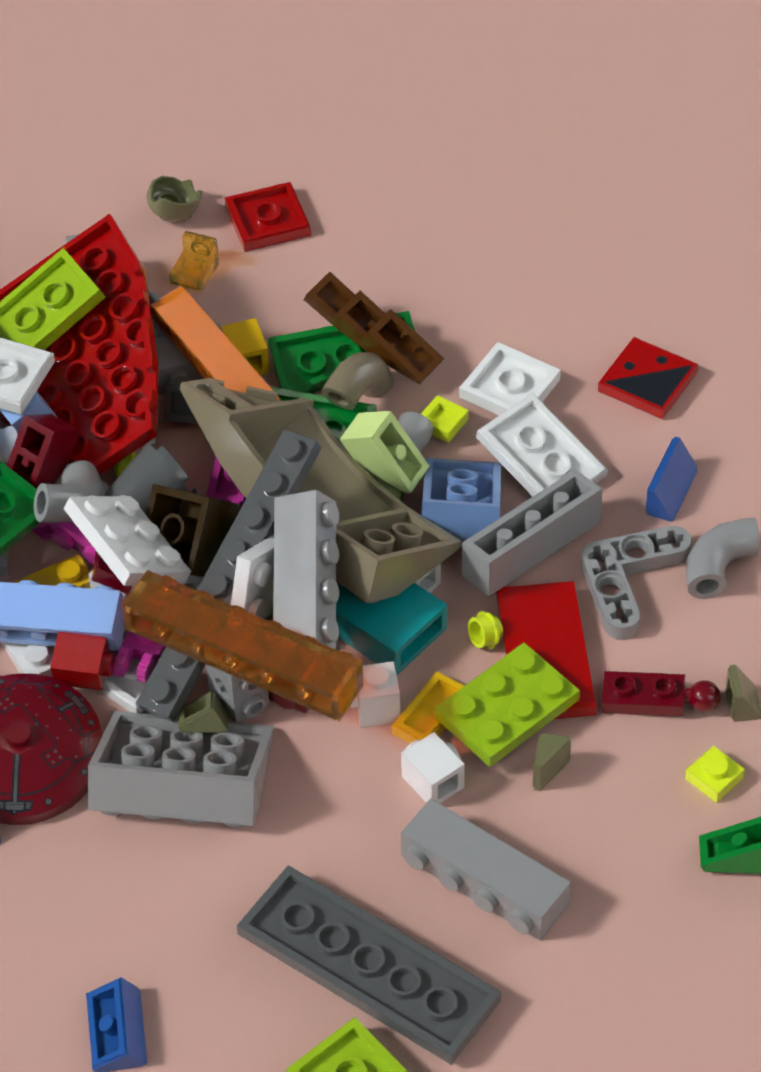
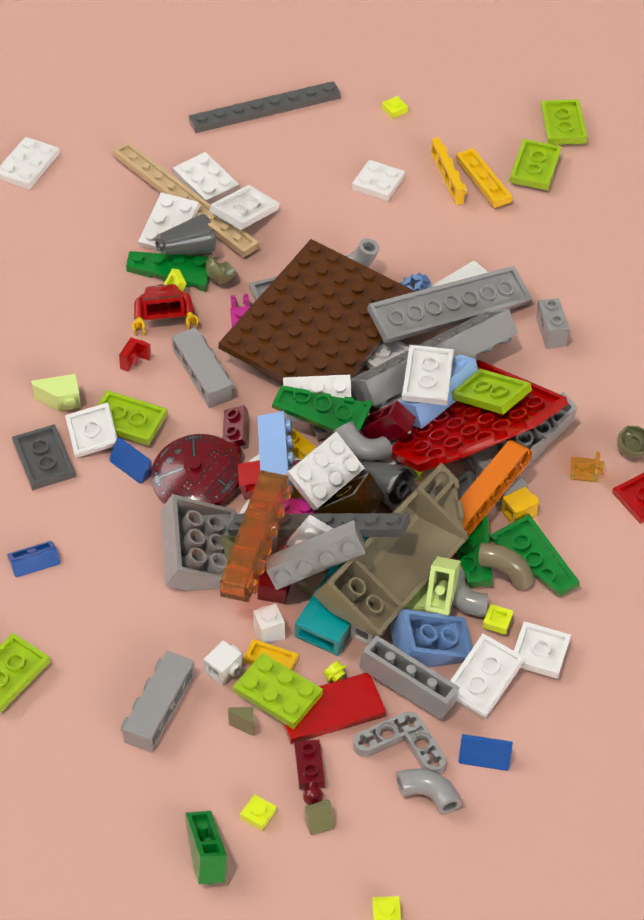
camera: 75 degrees right, 0 degrees up
dark grey plate [237,865,501,1065] -> none
reddish brown slope [303,272,445,385] -> none
red tile [598,337,698,419] -> none

